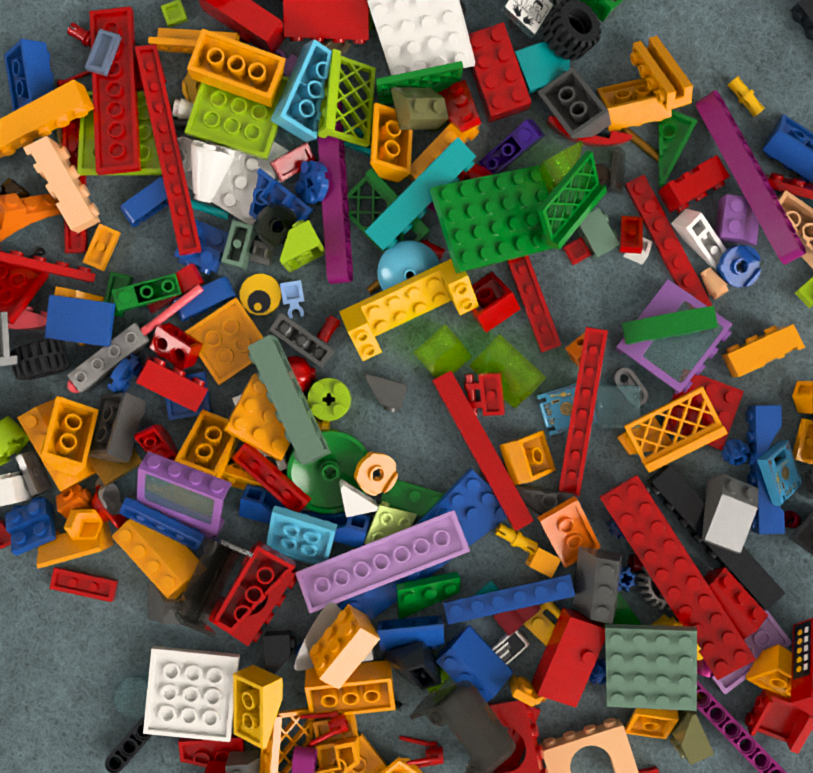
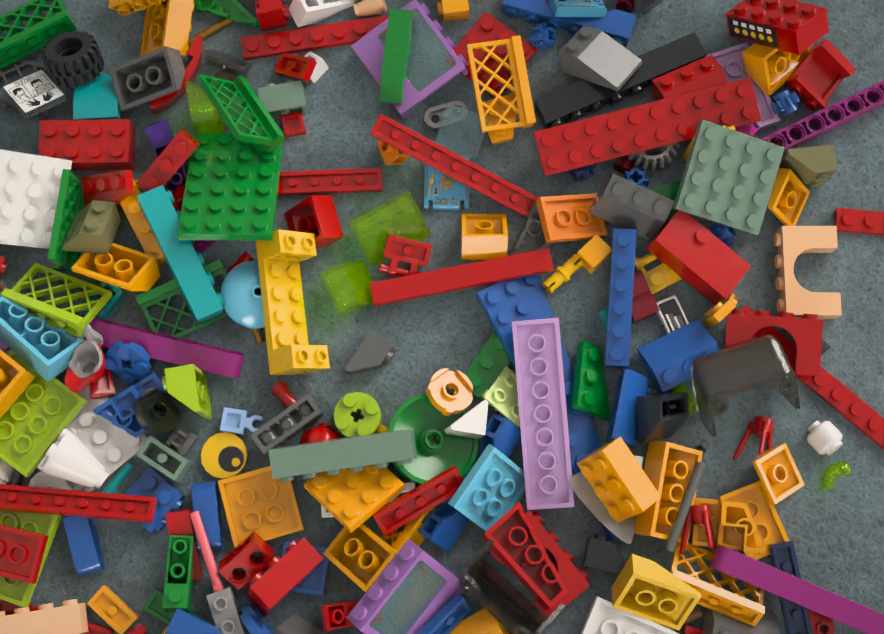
camera: 70 degrees left, 10 degrees down
none -> light grey hair [65,324,106,393]
none -> red arch [136,128,200,192]
none -> dark grey bar [664,462,705,553]
none -> blue gear [771,88,800,116]

